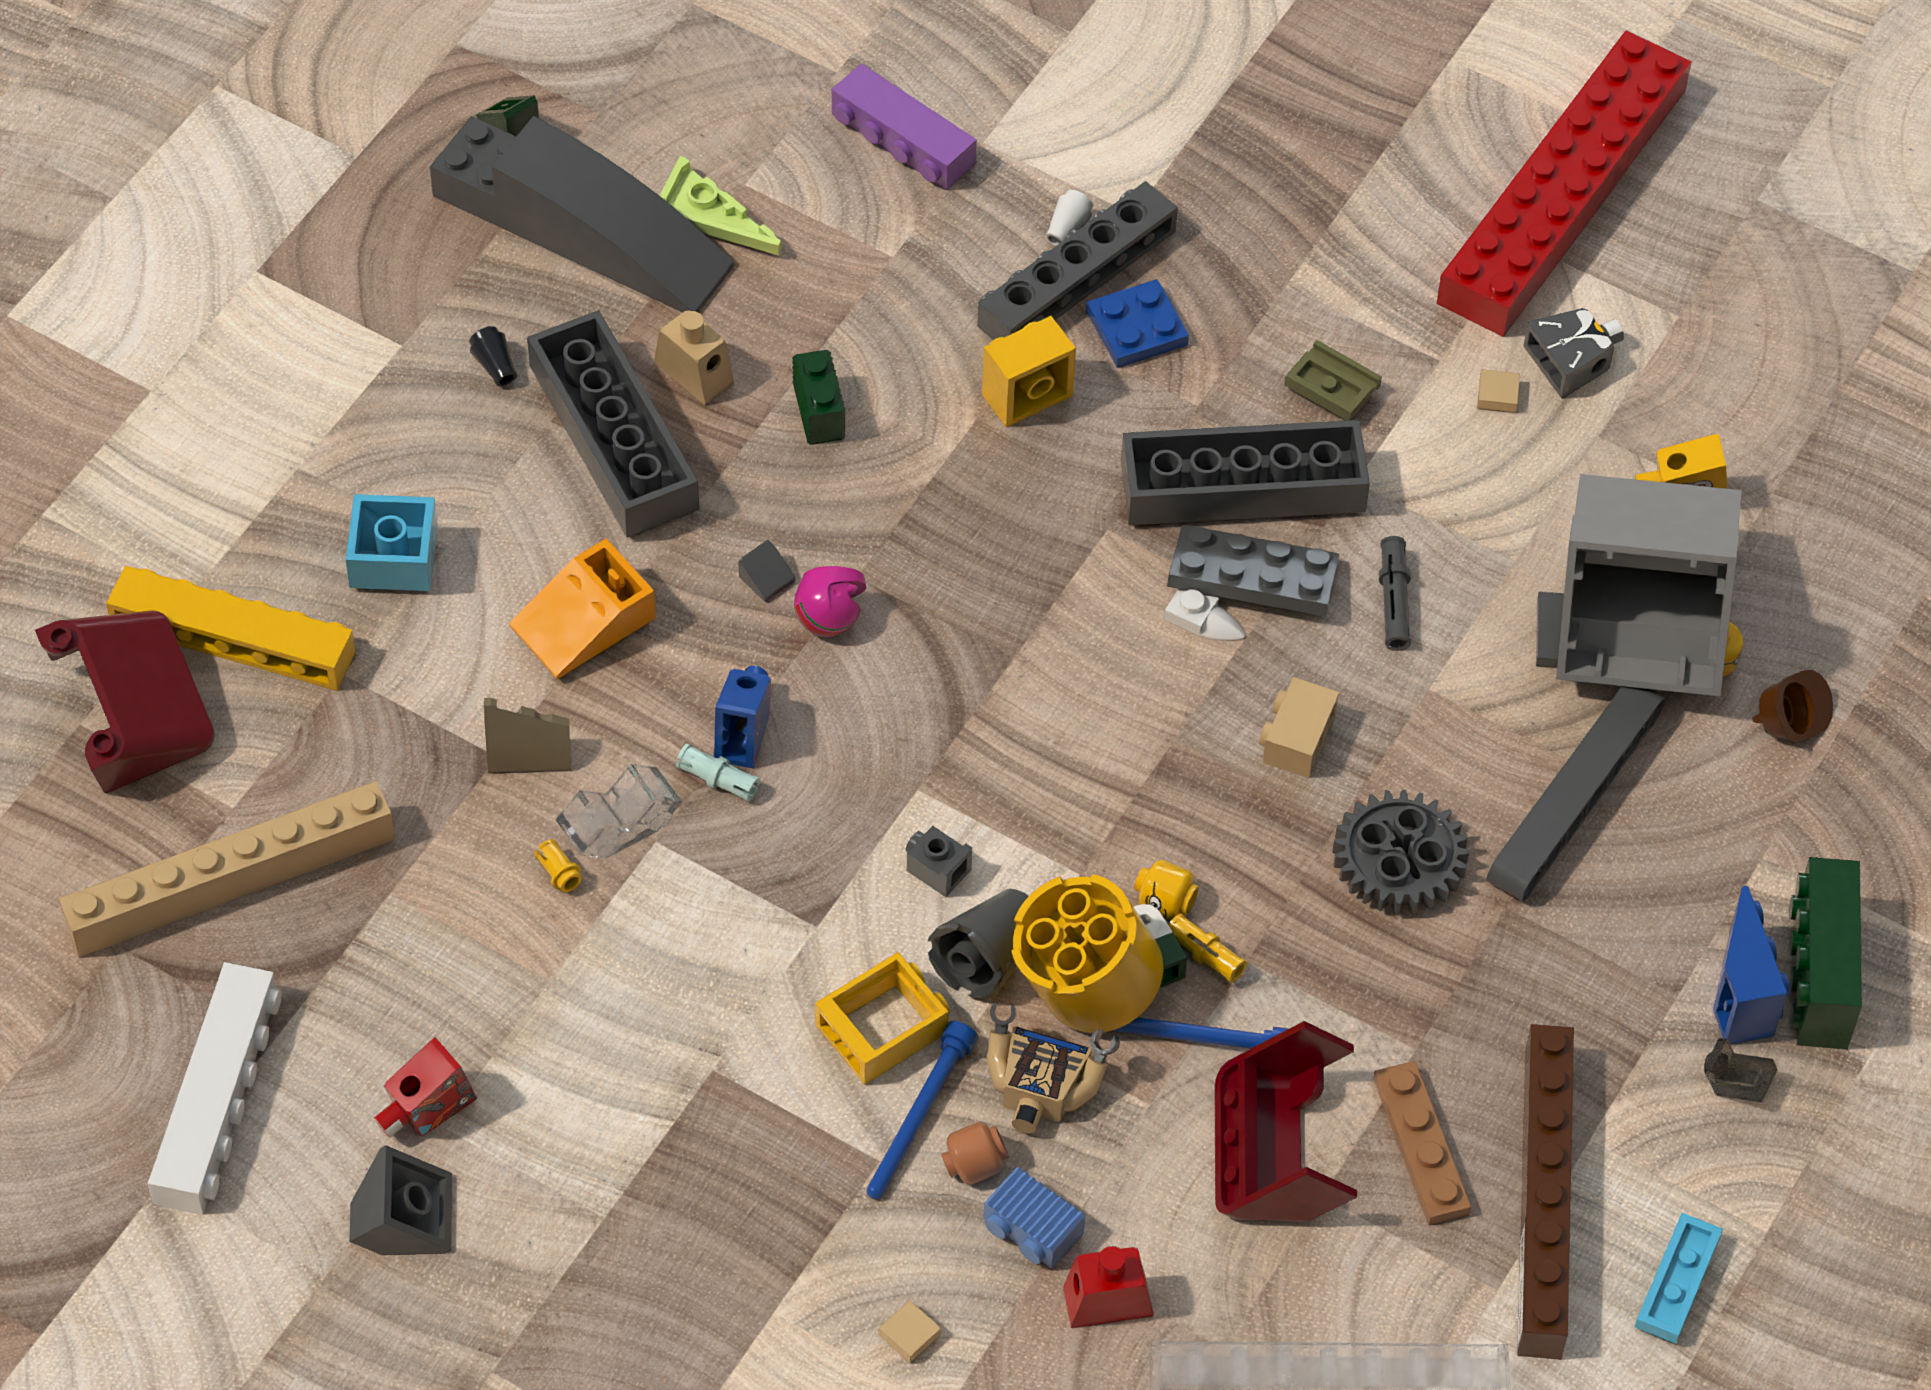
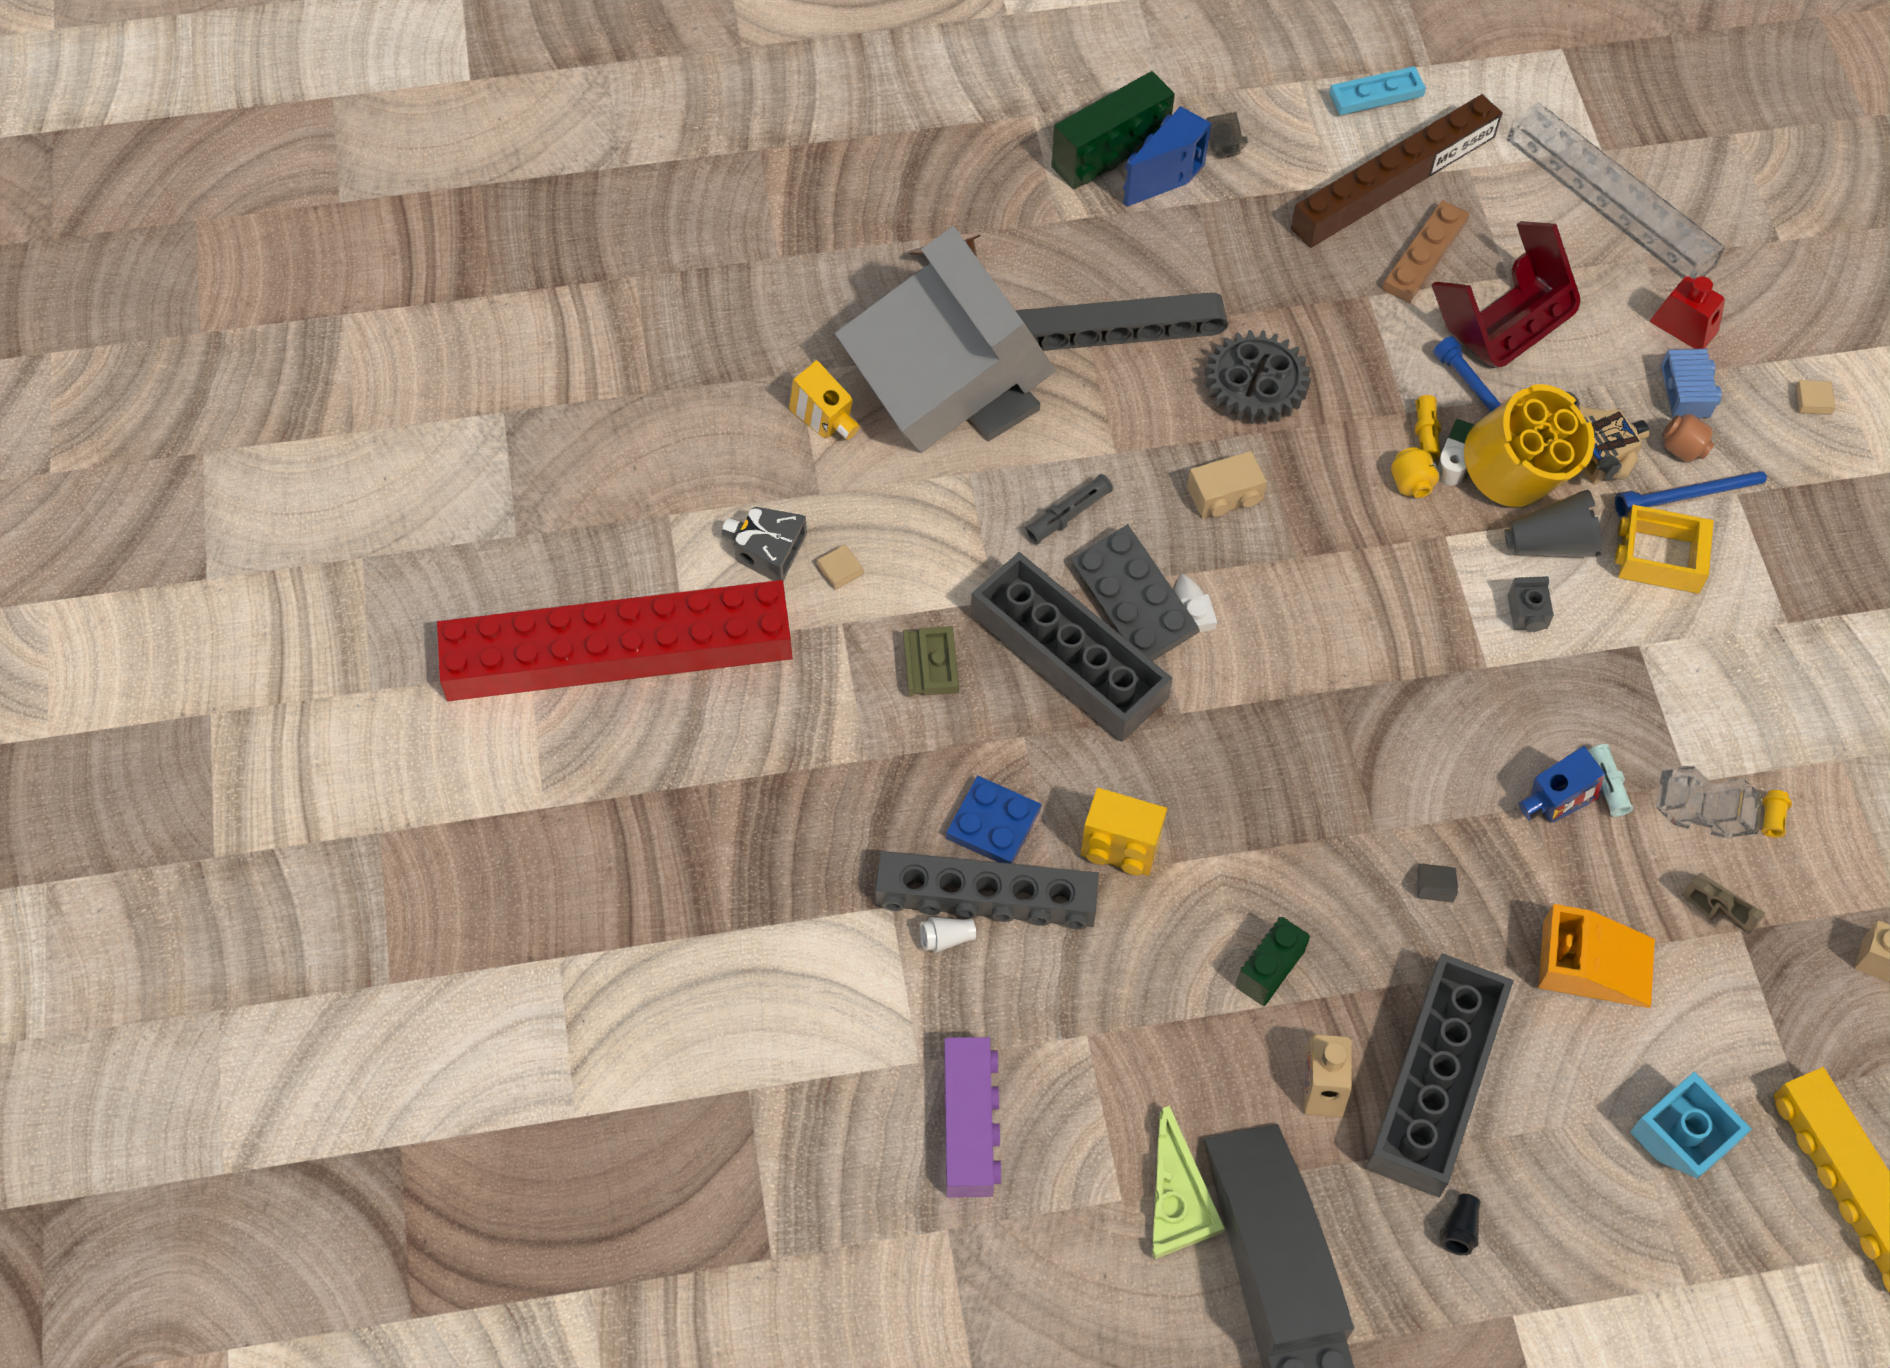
camera: 130 degrees left, 5 degrees up
dark pink helmet [794,566,867,637] -> none

